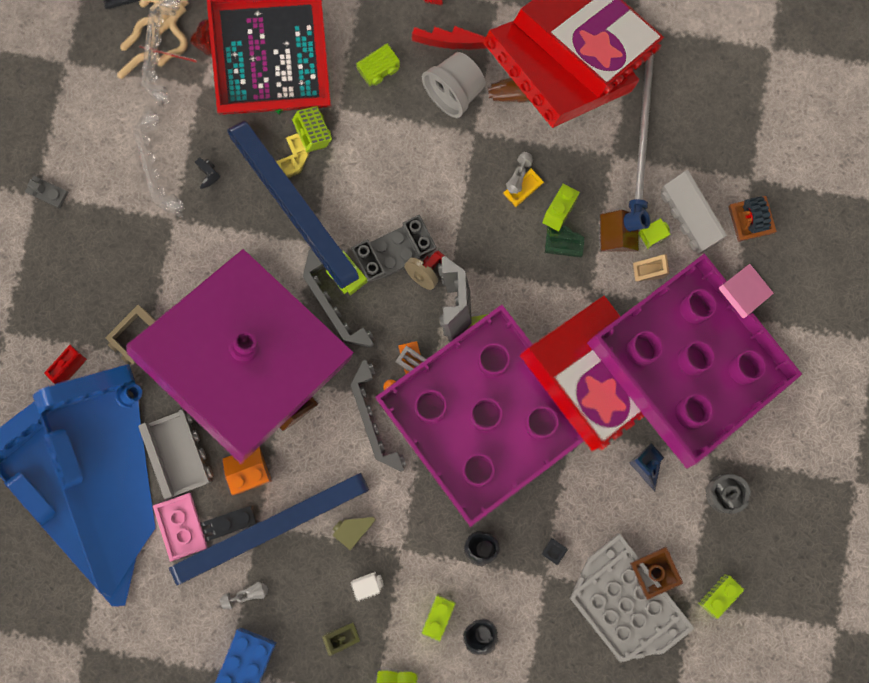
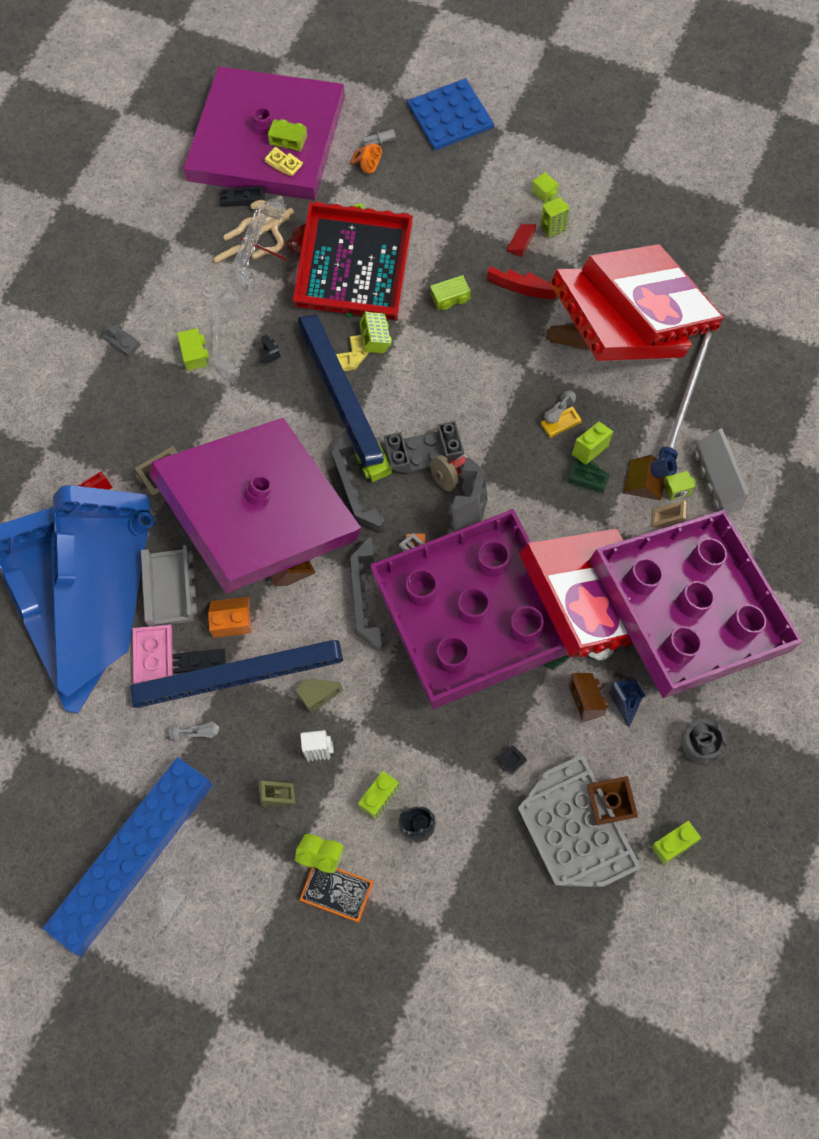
camera: 20 degrees right, 15 degrees down
light grey piece [422,52,486,118] -> none
black hair [464,531,500,567] -> none
bright pink tile [719,264,774,318] -> none
plate [728,196,777,242] -> none
none -> lime brick [177,328,210,371]
none -> reddish brown slope [568,673,608,723]

